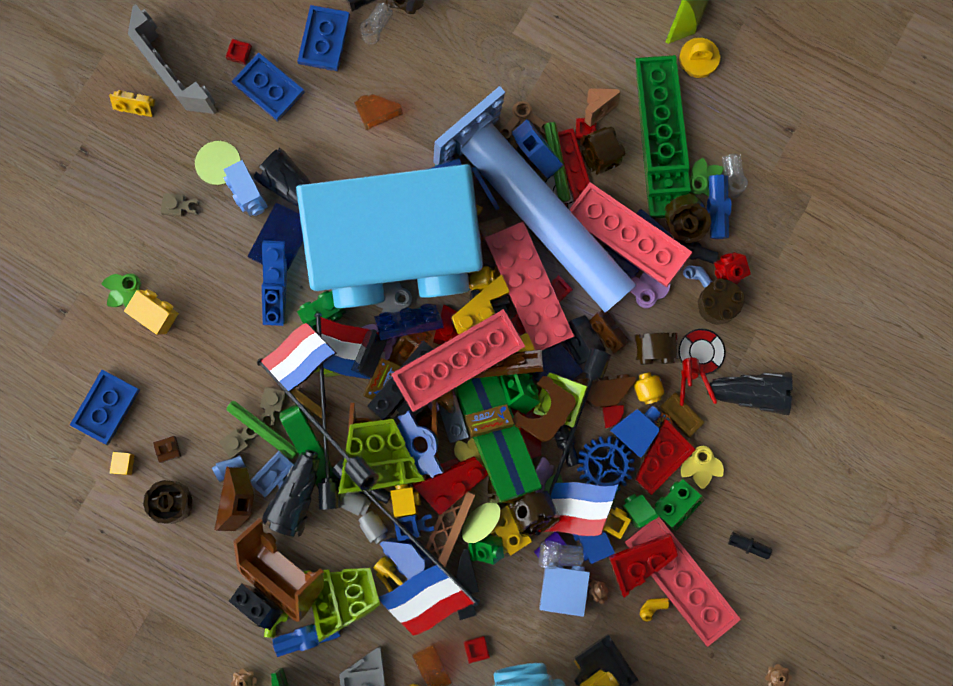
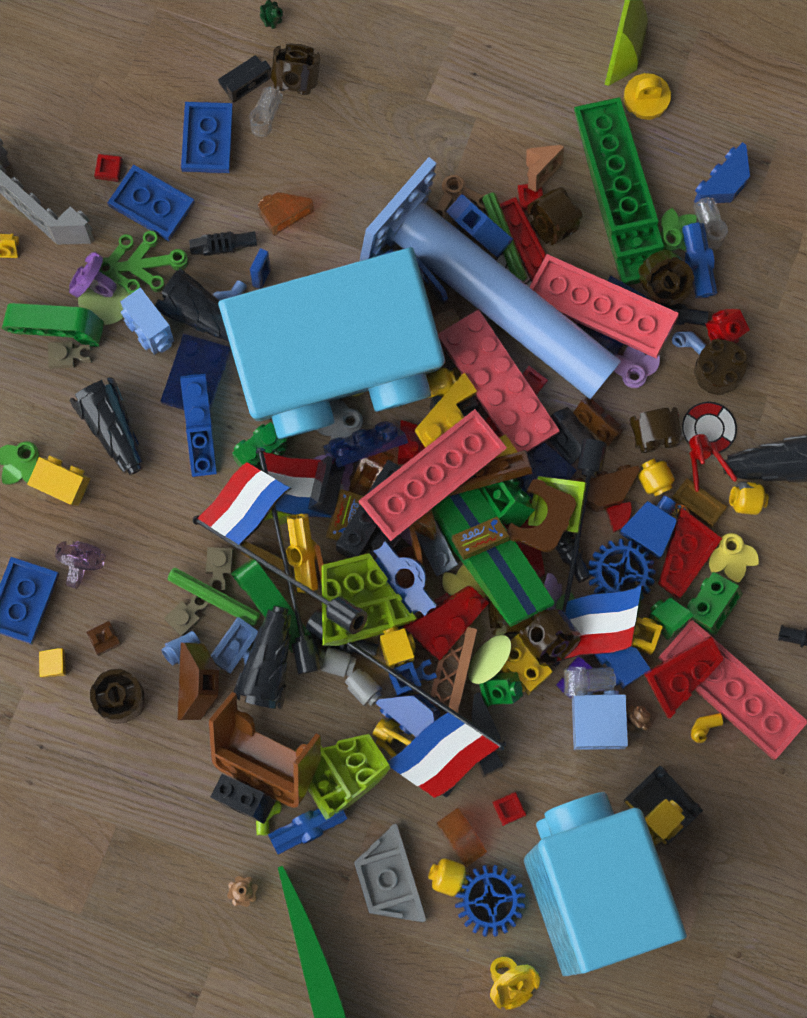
camera: 15 degrees left, 5 degrees down
none -> green beam [2,303,104,347]
none -> tile [54,541,106,589]
none -> medium lavender tile [69,252,117,298]
none -> black cone [70,377,144,475]
none -> bright green plant [99,231,188,295]
none -> black hinge [189,231,257,256]
none -> medium blue arm [213,280,247,301]
none -> blue tile [250,248,271,289]
none -> yellow piece [286,513,318,593]
none -> blue slope [694,142,750,204]
none -> yellow head [729,482,769,515]

